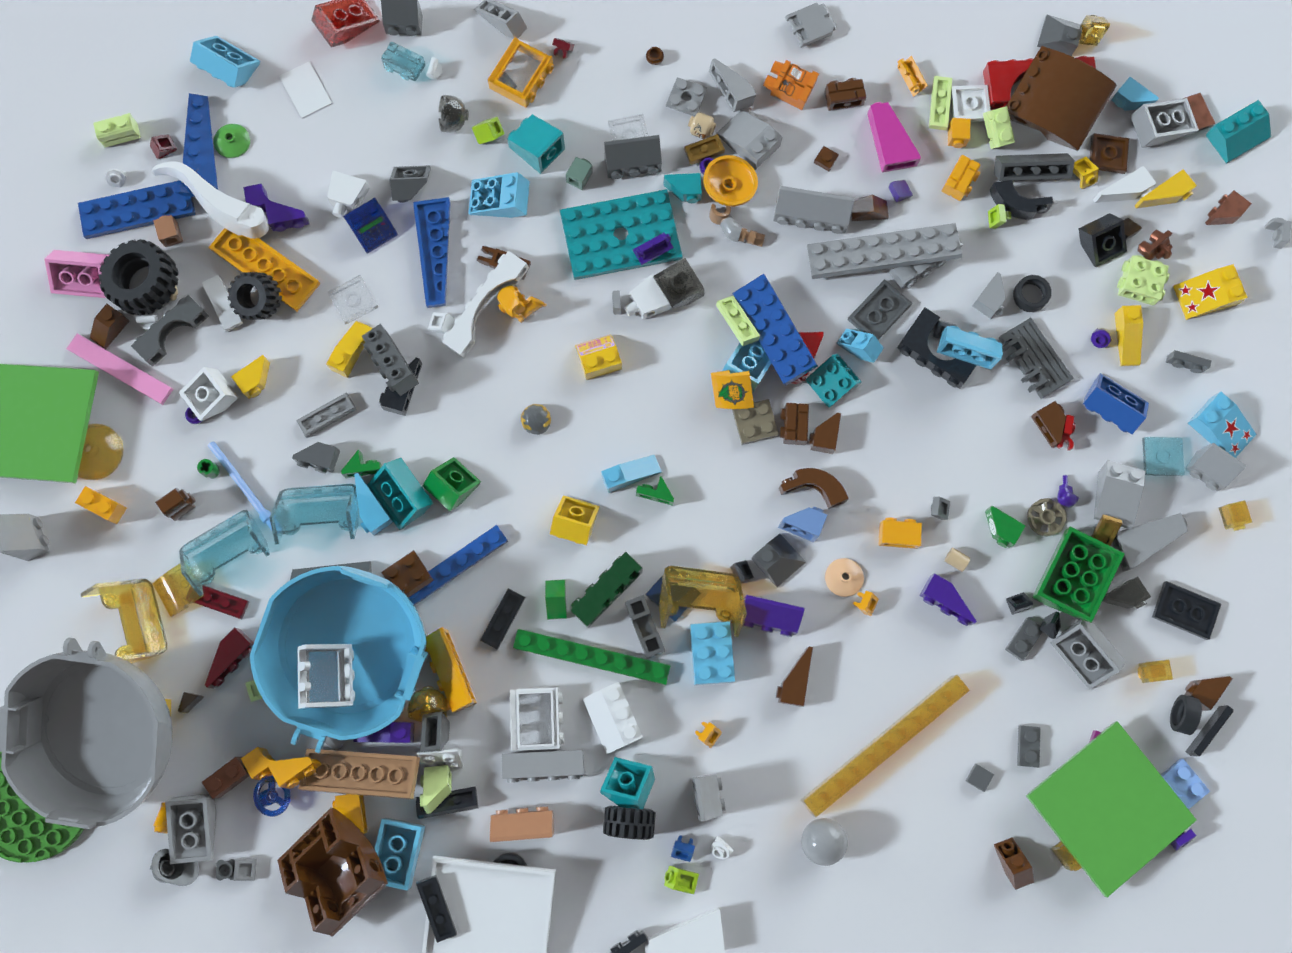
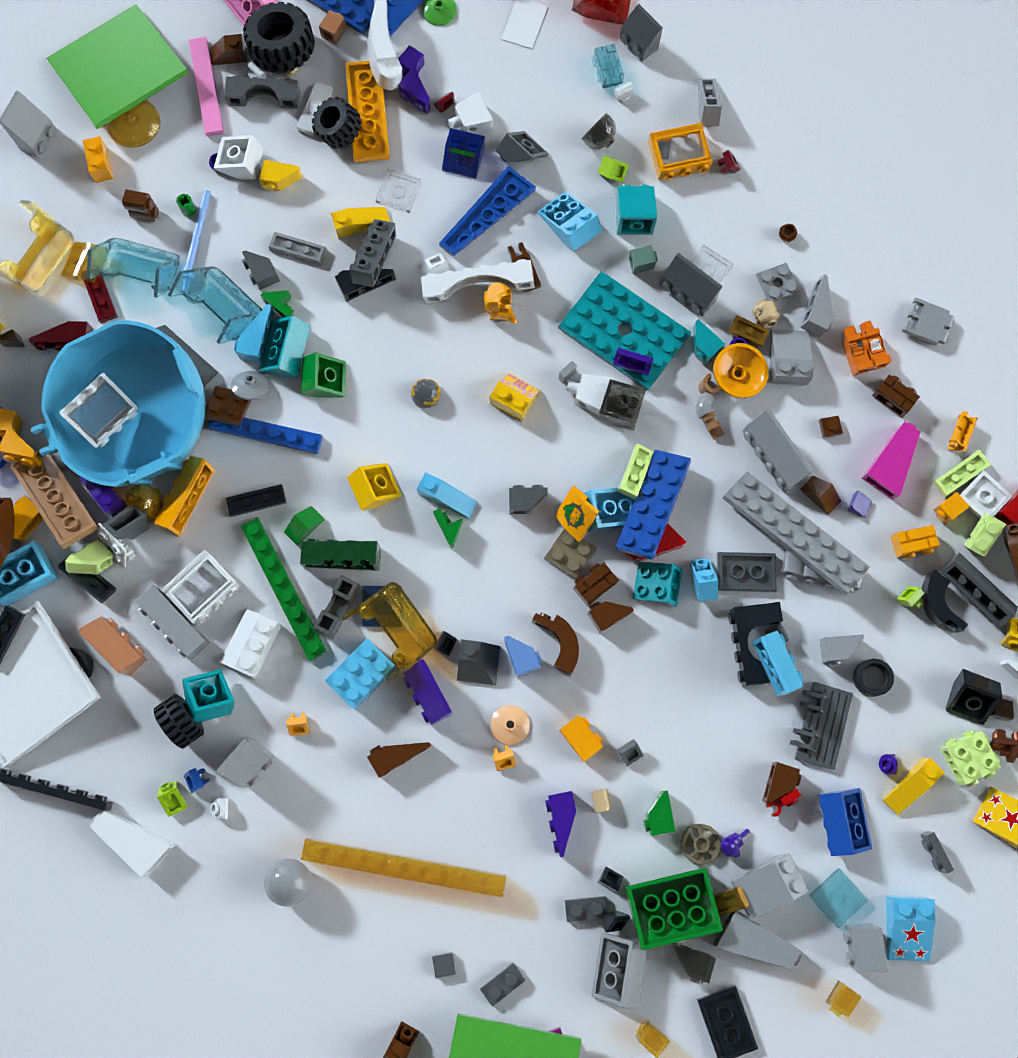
camera: 50 degrees right, 0 degrees up
none -> light grey dish [231,371,269,400]
none -> dark red slope [434,92,455,113]
none -> dark grey slope [509,485,548,515]

